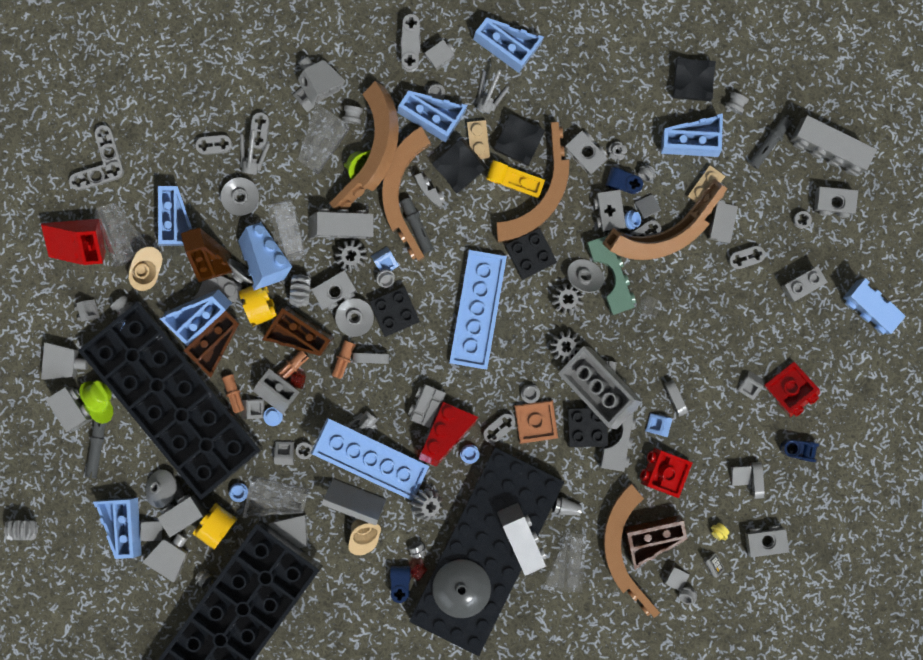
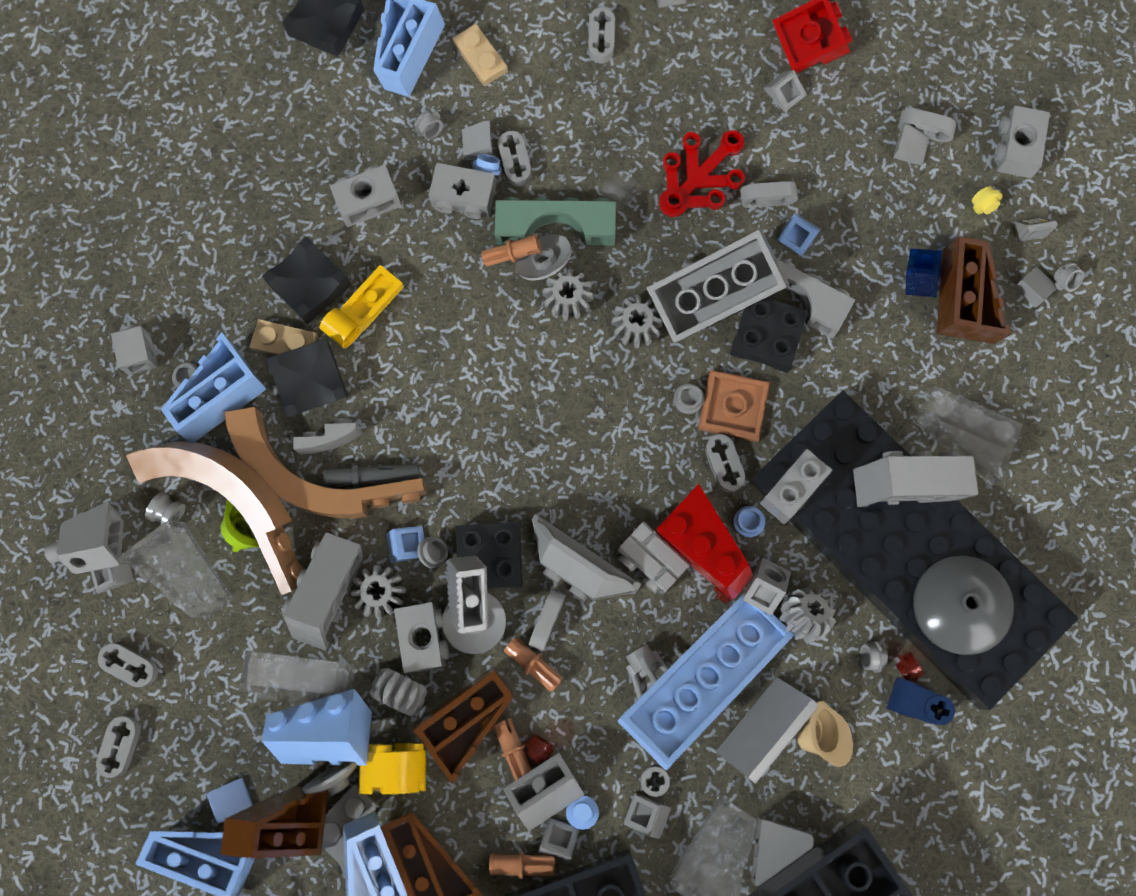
camera: 65 degrees left, 10 degrees down
light grey dish [221,177,259,216] -> none
light grey plant [240,129,270,175] -> none
light grey piece [401,14,421,72] -> none
light blue plate [449,250,507,370] -> none
light blue wedge [473,17,544,73] -> none
light grey plant [475,69,509,114] -> none
medium nougat arch [496,122,569,243] -> none
black brick [505,228,557,280] -> none
light grey cone [552,497,582,516] -> none
medium nougat arch [602,179,728,260] -> none
medium nougat arch [603,483,660,618] -> none
dark blue piece [605,167,643,194] -> none
light grey plate [608,141,627,160] -> none
red plate [640,448,693,498] -> none
light grey panel [708,200,738,243] -> none
dark blue piece [780,439,819,463] -> none
none -> light blue slope [207,778,253,824]
none -> light grey brick [446,555,488,634]
none -> nougat axle [481,234,542,266]
none -> light grey wedge [532,514,641,601]
none -> red plant [659,130,745,217]
none -> light grey brick [743,558,791,615]
none -> light grey brick [759,449,832,524]
none -> clear blue brick [905,248,942,298]

